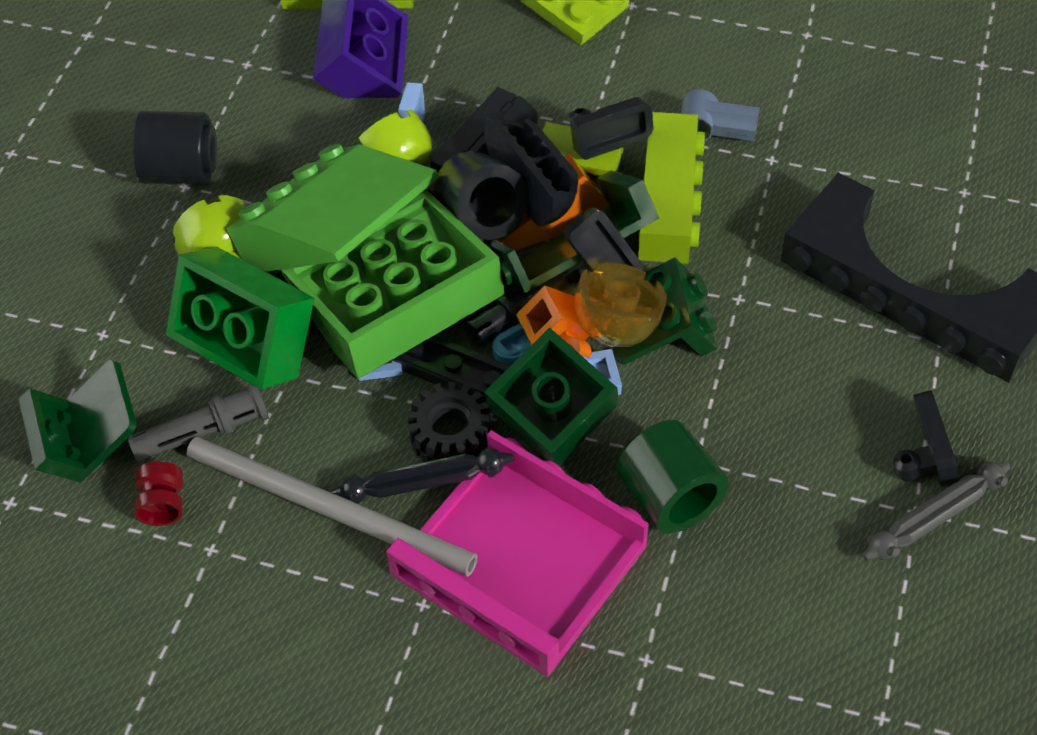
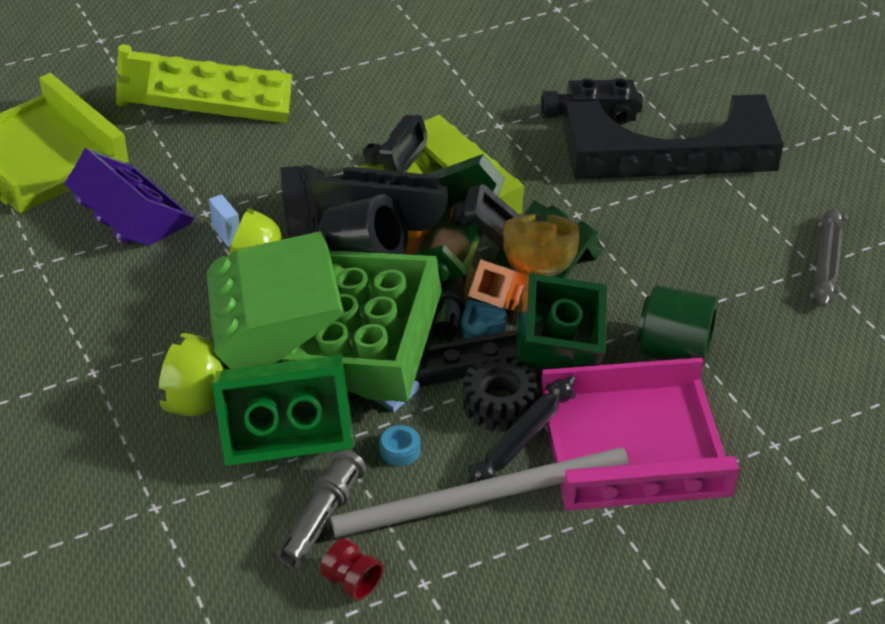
camera: 45 degrees left, 10 degrees down
dark green bracket [19,360,137,483] -> none
black piece [133,111,217,185] -> none
sand blue piece [680,90,760,141] -> none
black piece [893,390,959,486] -> none
none -> dark azure tile [379,425,421,466]
none -> black brick [541,78,643,125]

